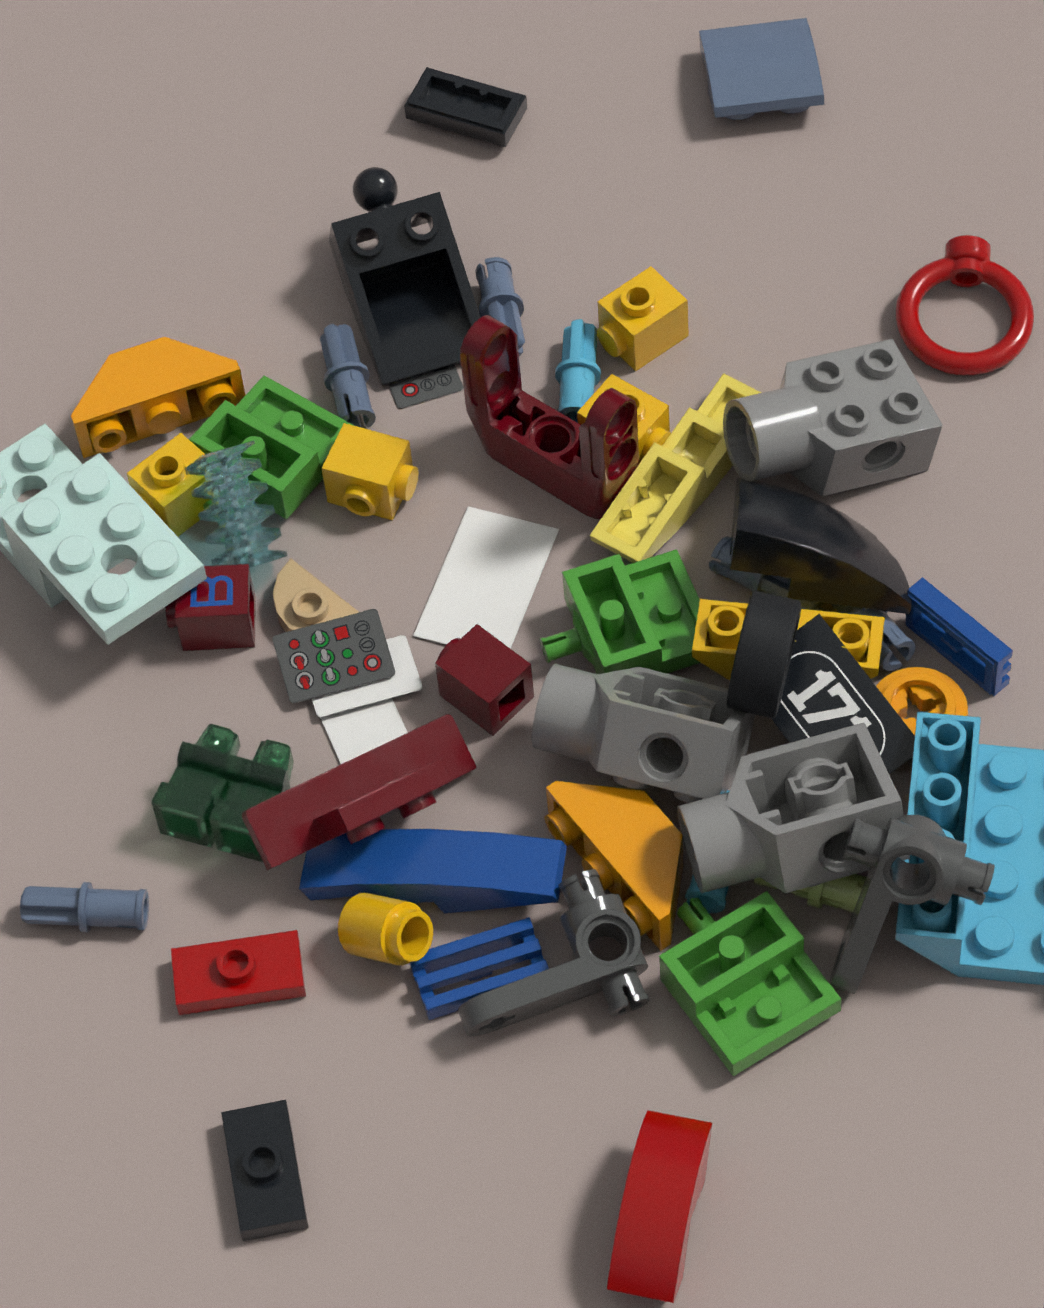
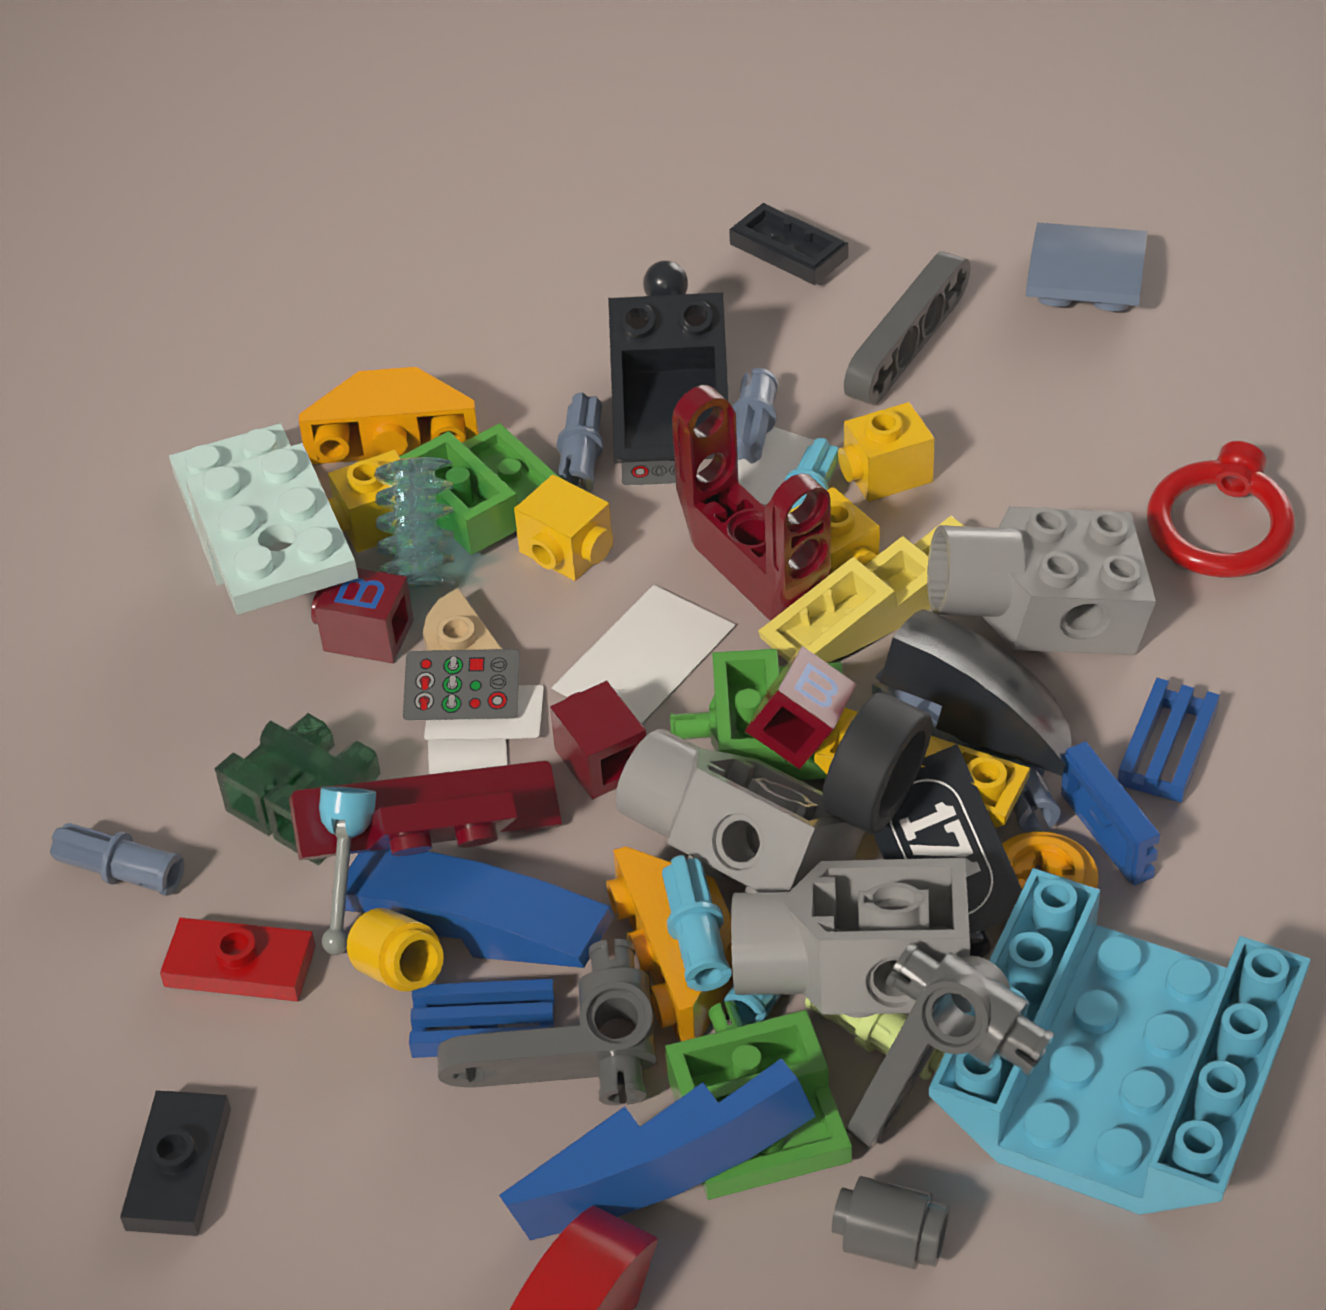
camera: 15 degrees right, 10 degrees down
none -> hinge [319,787,376,955]
none -> blue slope [499,1059,816,1241]
none -> medium azure axle [662,855,732,991]
none -> white sticker [738,427,815,505]
none -> dark red brick [745,646,857,769]
none -> dark grey brick [832,1176,950,1270]
none -> dark grey beam [844,251,971,405]
none -> blue tile [1118,677,1220,803]

